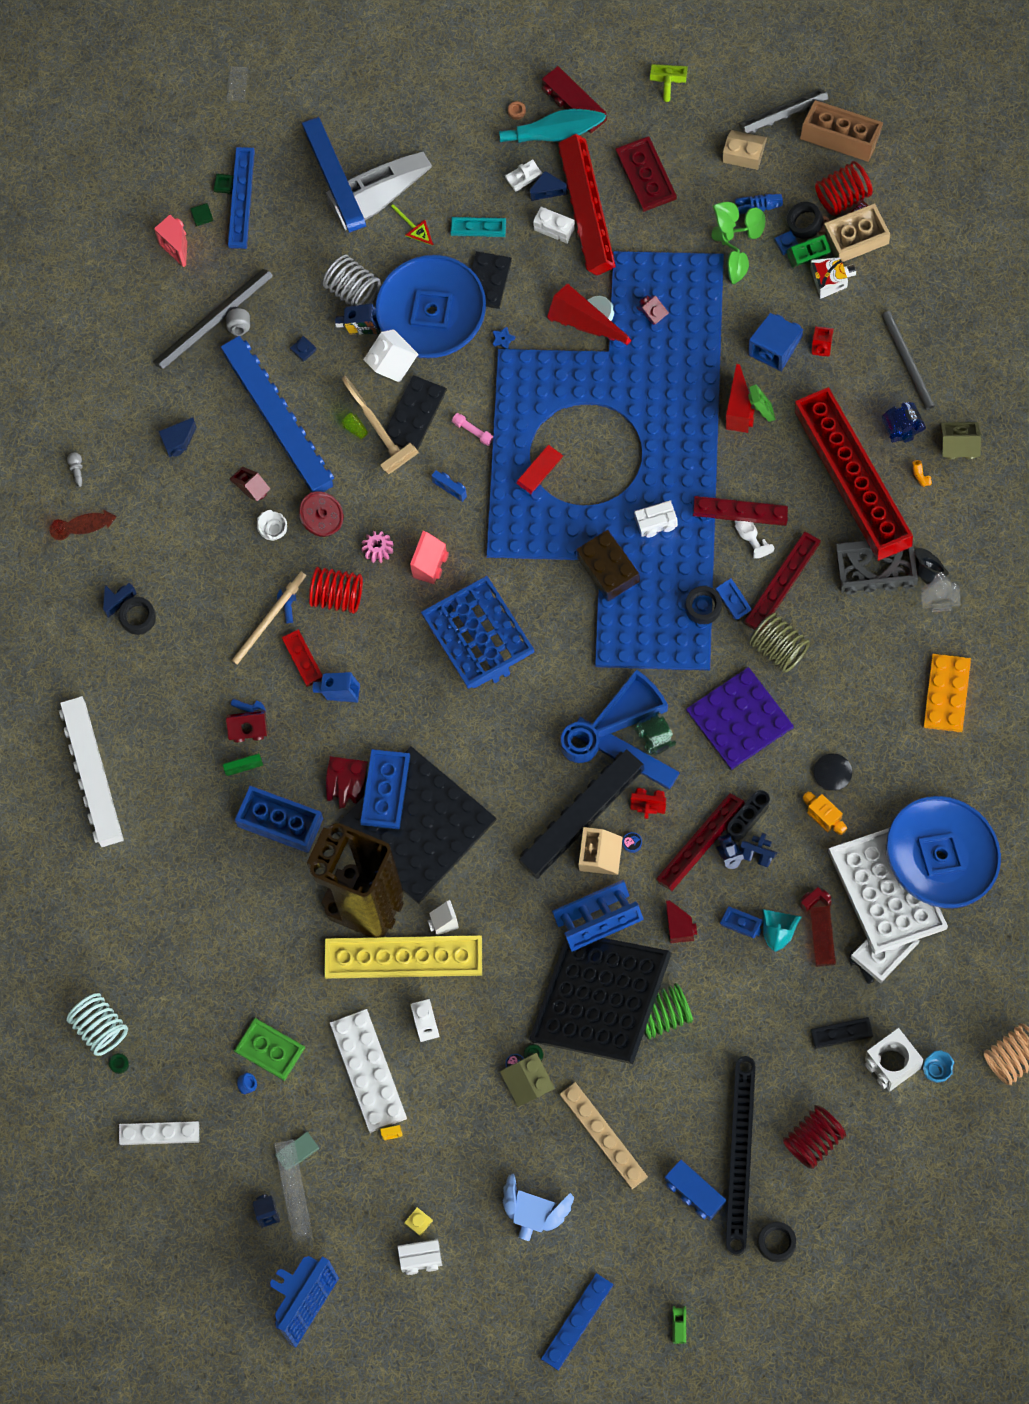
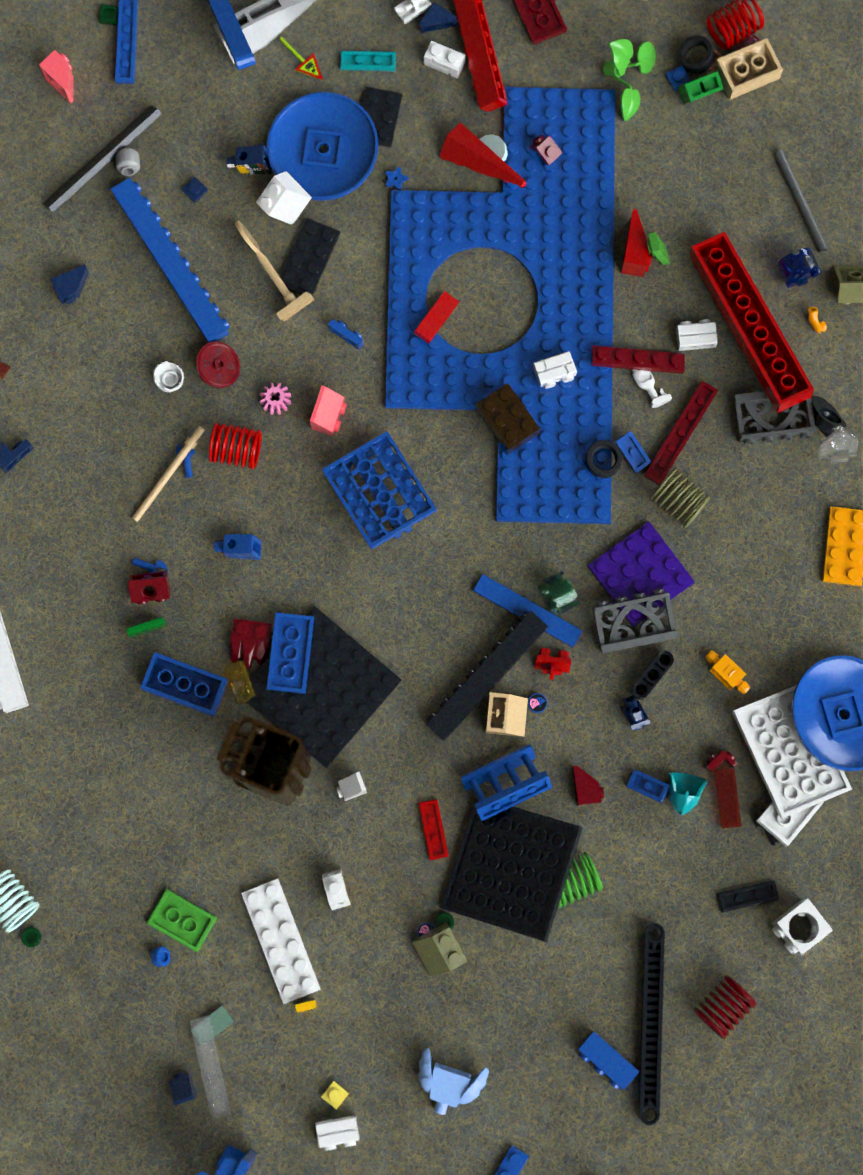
camera: 10 degrees left, 10 degrees up
black tyre [119,597,156,635] -> none
white plate [119,1122,199,1145] -> none
dark green tile [190,203,213,227] -> none
dark red slope [230,467,270,502] -> none
red plate [282,629,323,687] -> none
light grey piece [323,255,381,306] -> none
light yellow plate [325,935,482,979] -> none
clear neon green cone [341,412,369,440] -> none
bright pink bar [452,413,494,446] -> none
tan plate [560,1082,648,1189] -> none
blue piece [561,670,668,763] -> none
dark red plate [656,793,745,891] -> none
blue hinge [735,194,783,214] -> none
dark blue hips [741,833,777,867] -> none
blue slope [749,313,803,372] -> none
black tyre [758,1222,797,1262] -> none
torso [810,257,856,299] -> none
red bracket [812,326,834,357] -> none
black dish [813,753,852,791] -> none
dark azure hair [923,1050,954,1083] -> none
none -> clear yellow plate [225,661,255,705]
none -> red tile [418,799,449,861]
none -> dark grey fence [592,588,678,653]
none -> white brick [676,319,718,351]

